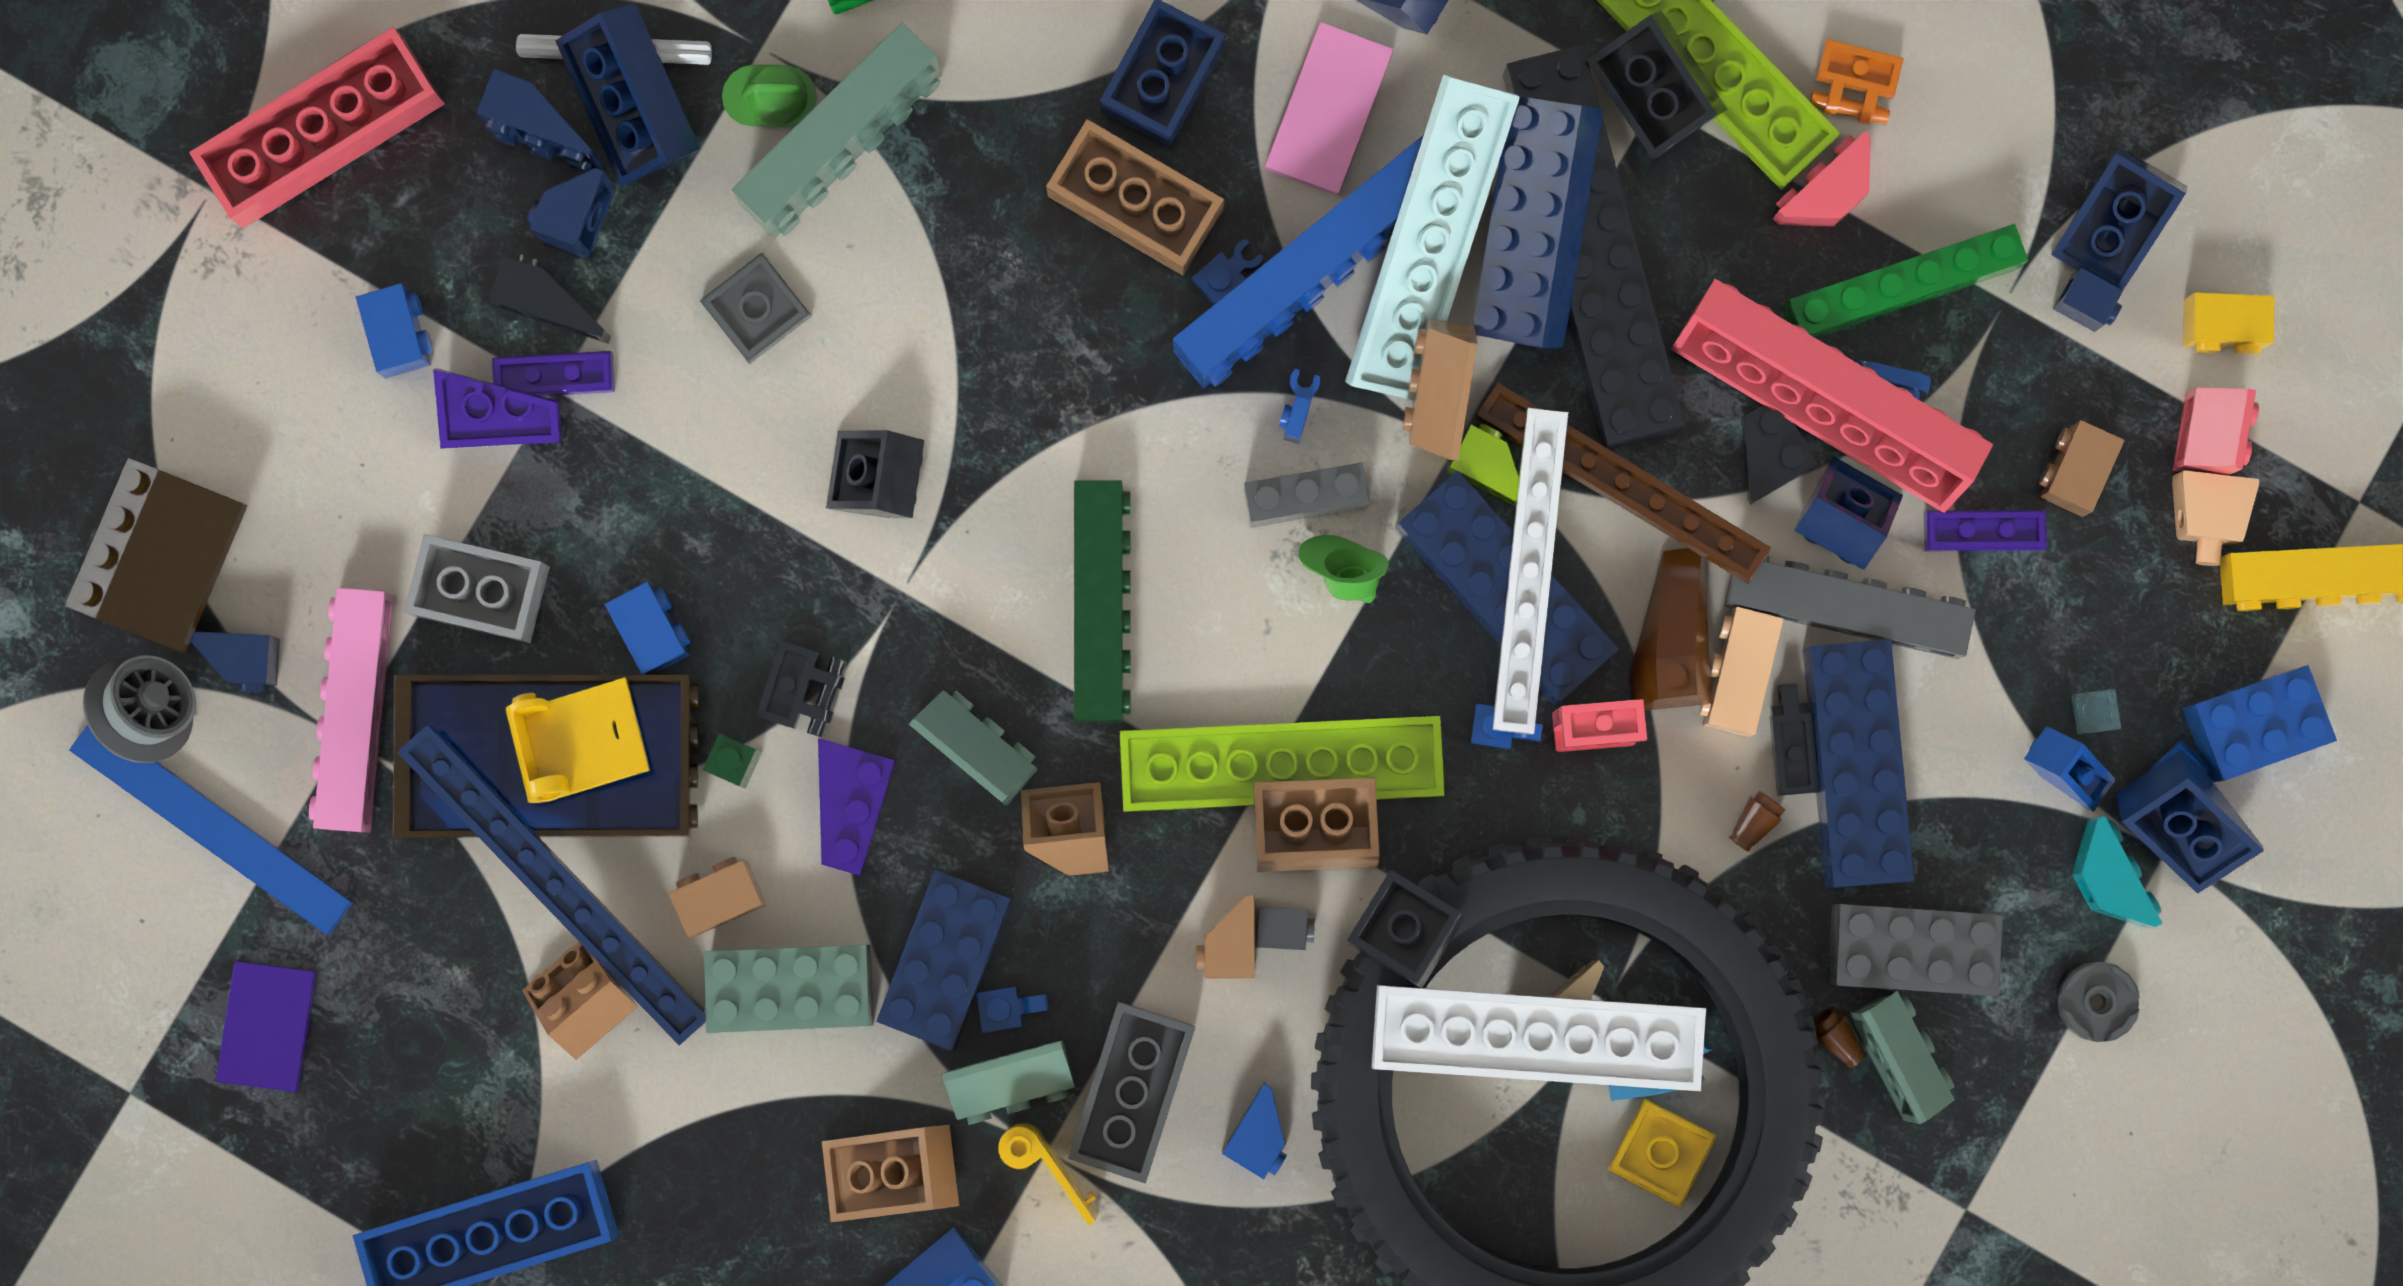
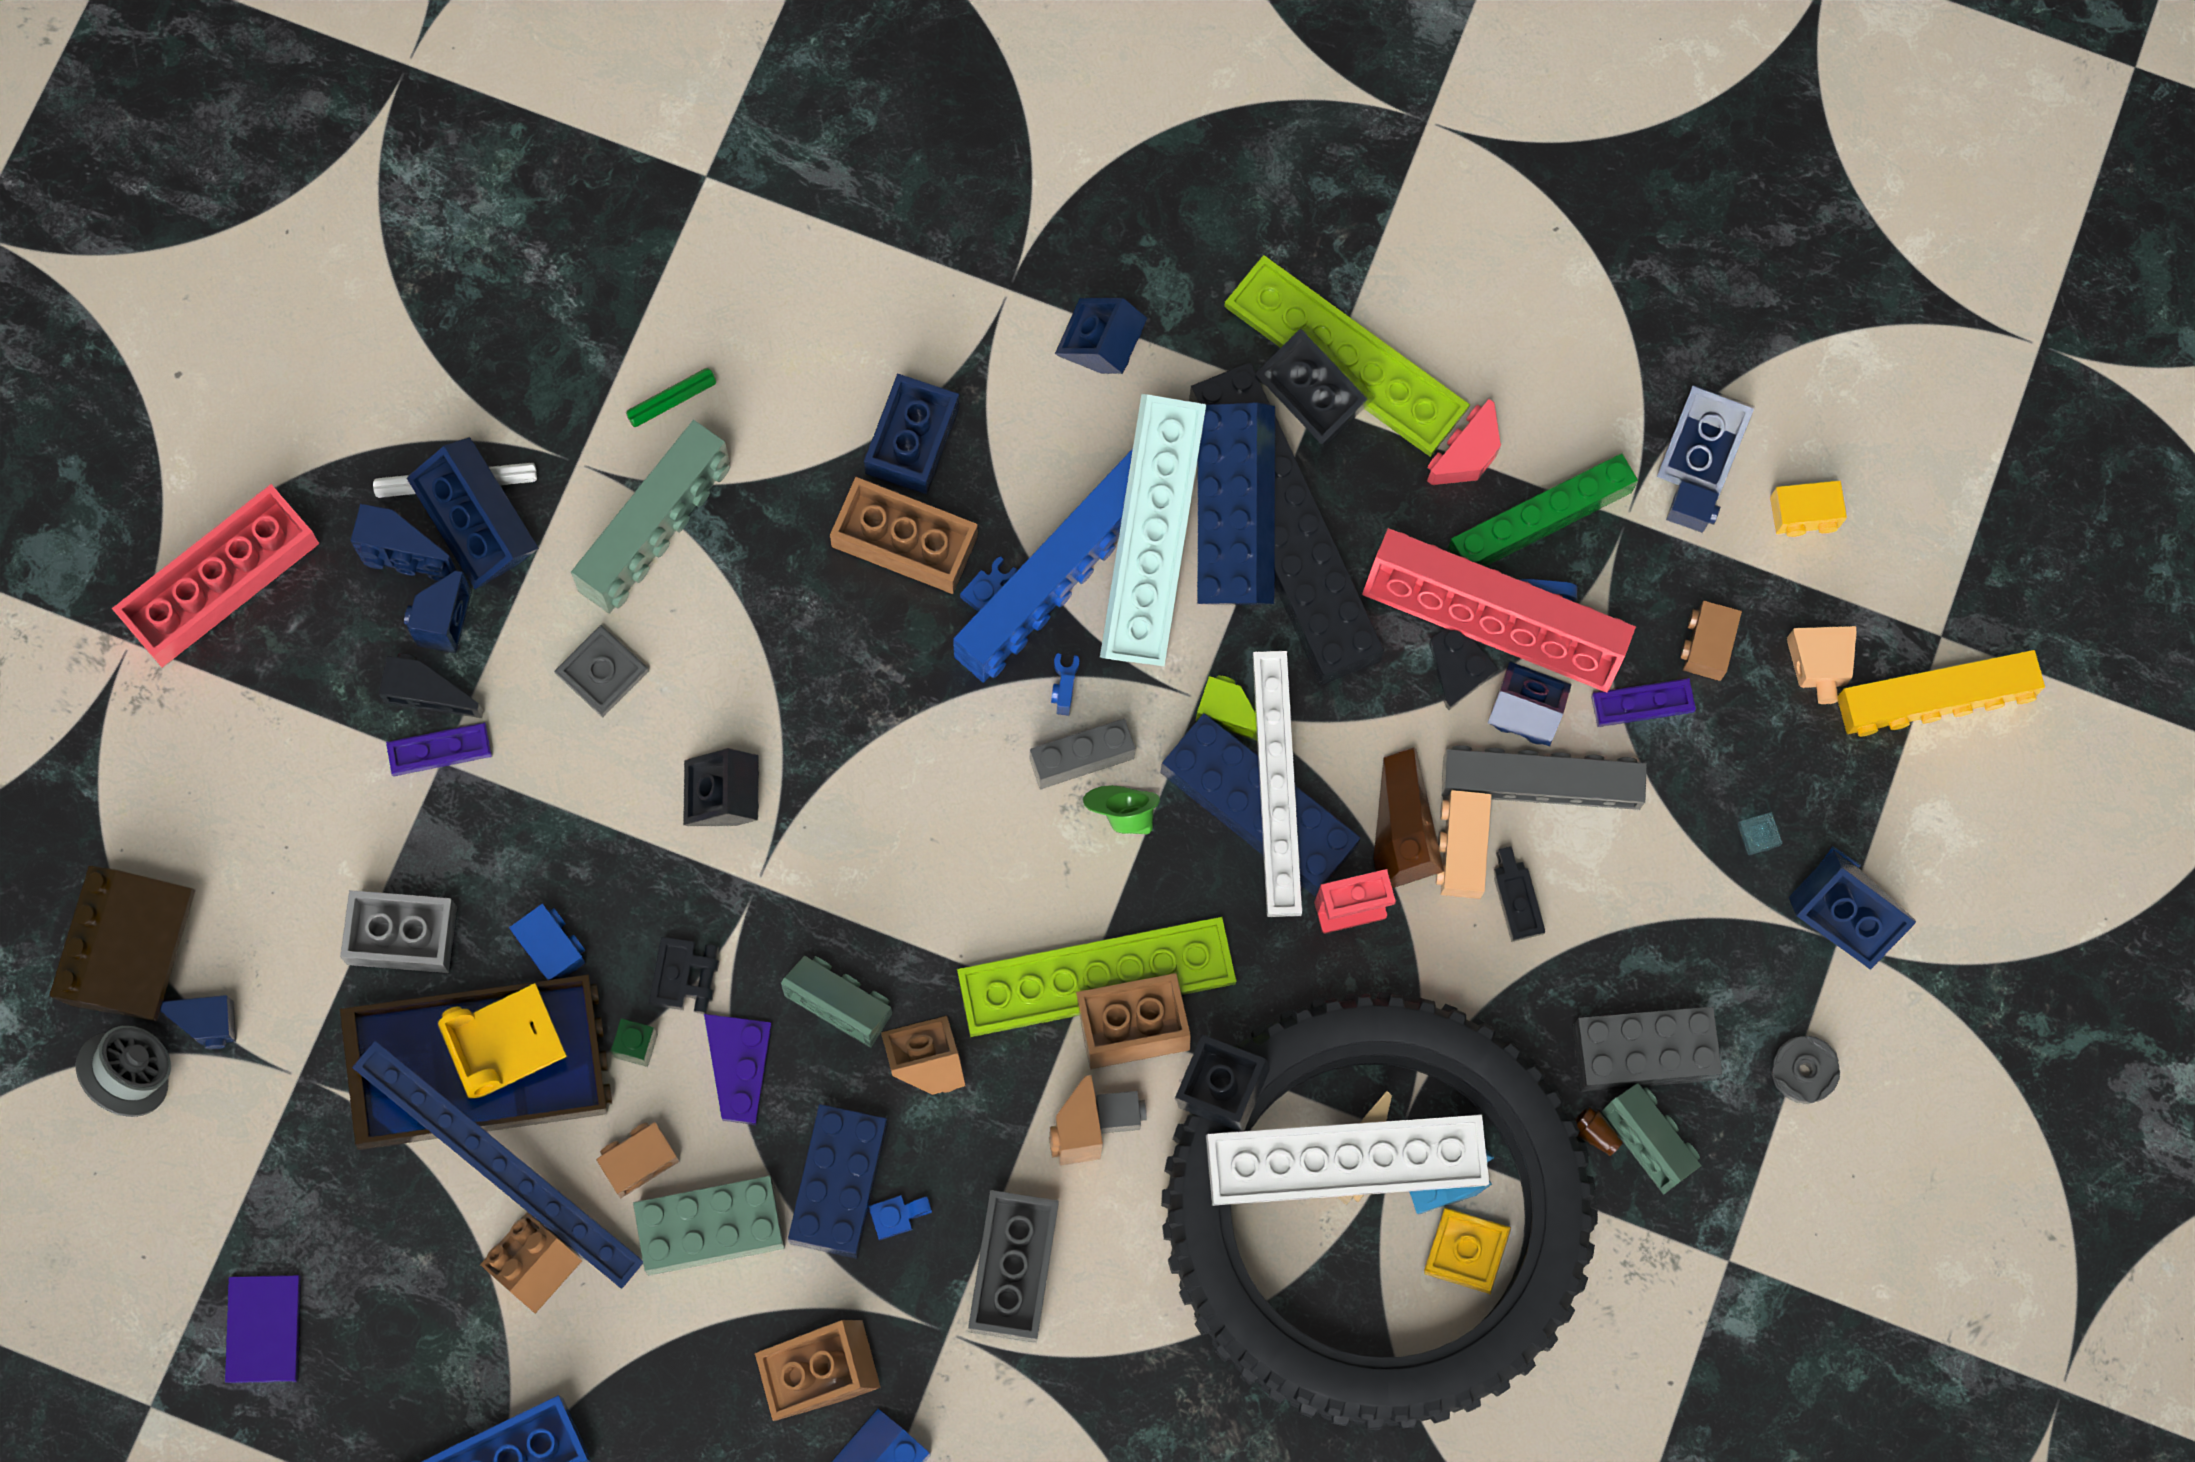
camera: 15 degrees left, 10 degrees down
blue tile [69,724,353,935] -> none
bright pink brick [309,588,394,833] -> none
blue brick [355,283,433,379] -> none
dark purple wing [433,368,562,449] -> none
bright green piece [722,65,817,127] -> none
sand green slope [942,1039,1076,1125] -> none
yellow door [998,1122,1098,1226] -> none
dark green brick [1074,480,1131,723] -> none
blue slope [1222,1083,1287,1180] -> none
bright pink tile [1265,22,1394,197] -> none
medium nougat slope [1402,319,1478,461] -> none
blue plate [1470,704,1543,750] -> none
reddish brown plate [1476,383,1771,585] -> none
reddish brown cone [1729,790,1785,852] -> none
dark blue brick [1803,640,1914,888] -> none
orange plate [1810,39,1904,125] -> none
blue slope [2024,726,2116,812] -> none
teal slope [2072,815,2163,928] -> none
coral slope [2172,387,2259,476] -> none
blue brick [2182,665,2337,783] -> none

